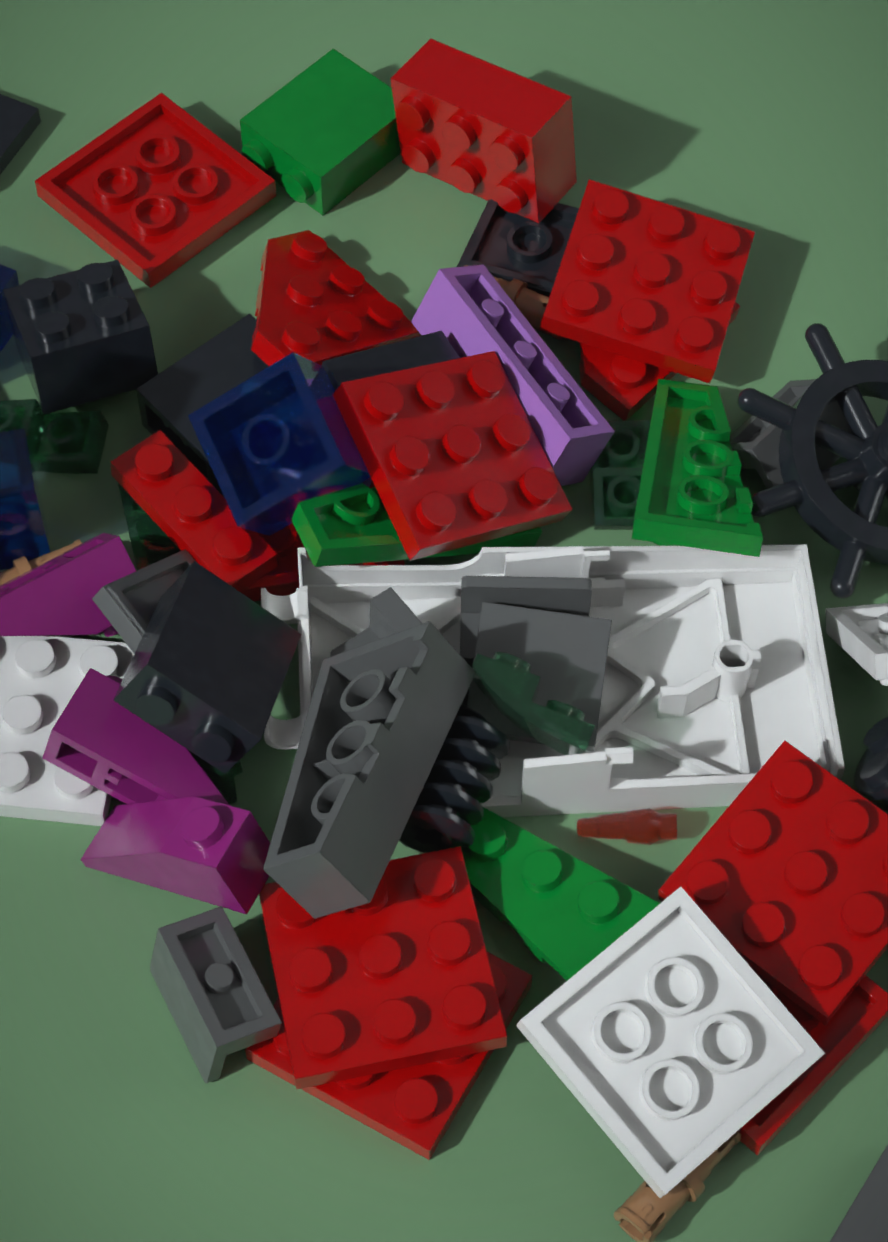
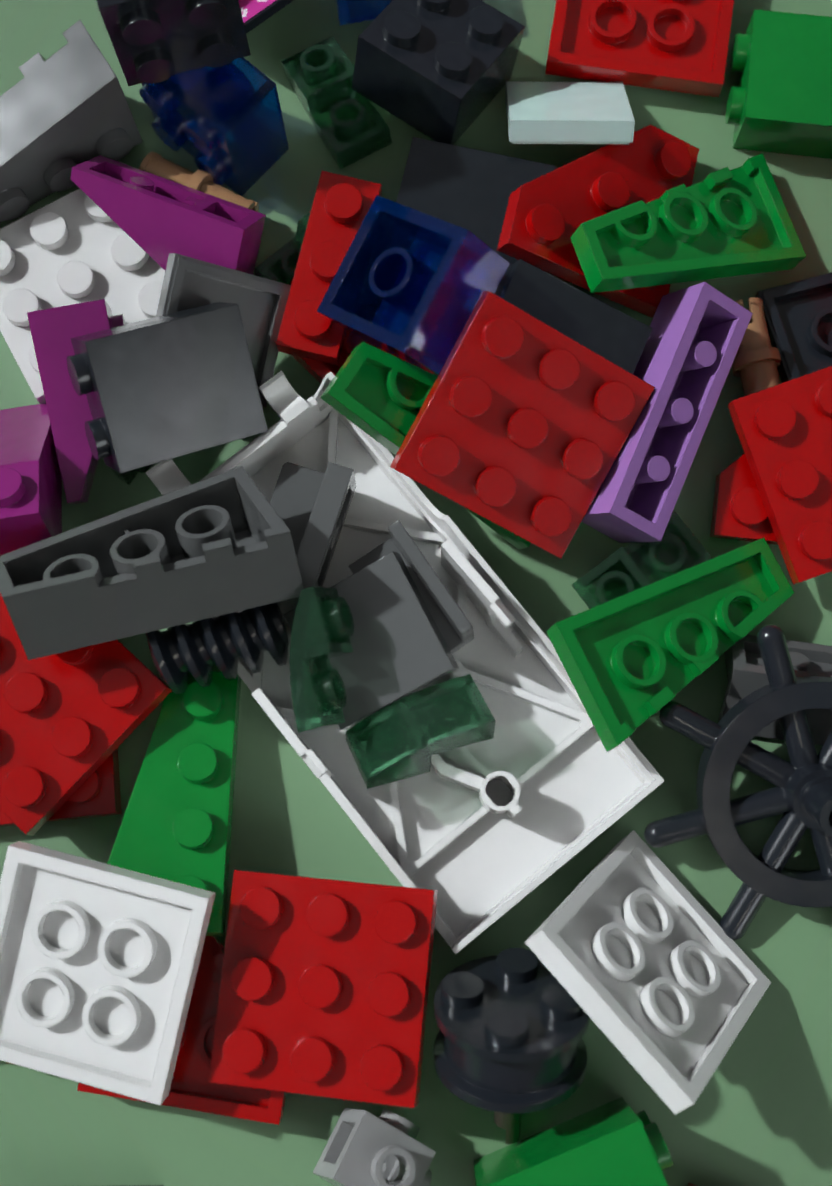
camera: 60 degrees right, 20 degrees up
clear red piece [577,808,677,845] -> none
none -> clear green slope [345,674,496,789]
none -> light aqua tile [505,82,635,145]
none -> green wing [570,153,806,293]

